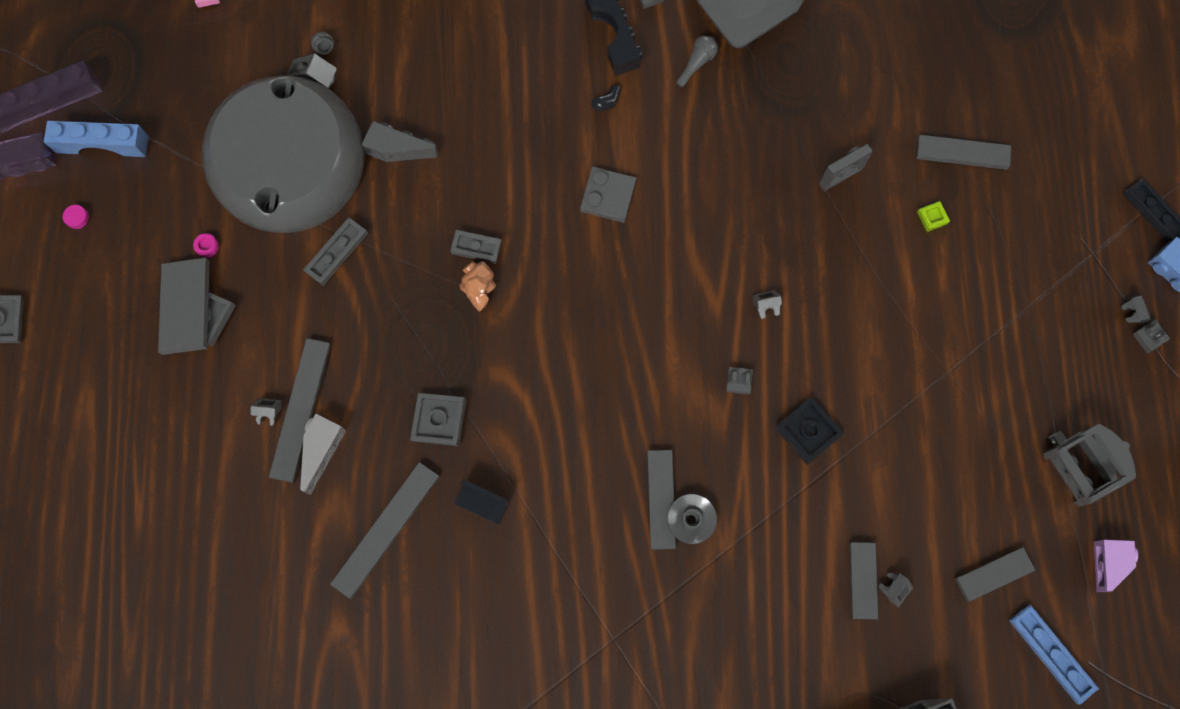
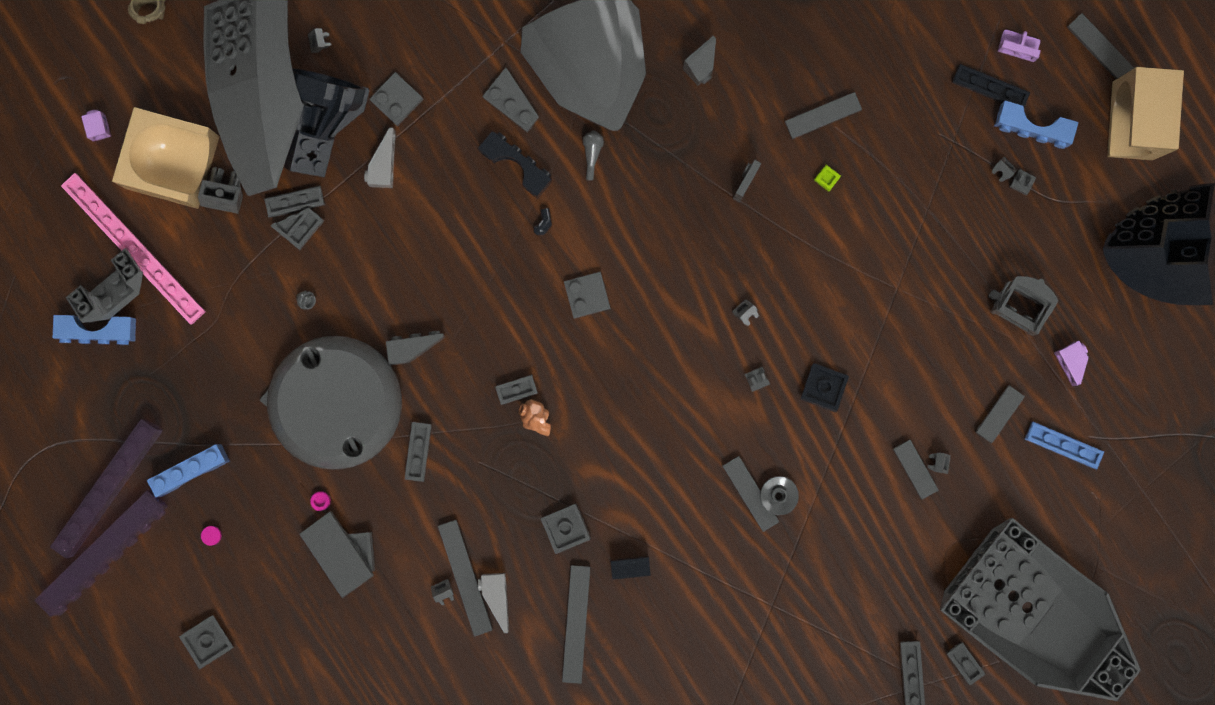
camera: 35 degrees left, 10 degrees up
slope [287,54,337,88] -> none
none -> dark grey slope [683,35,716,86]

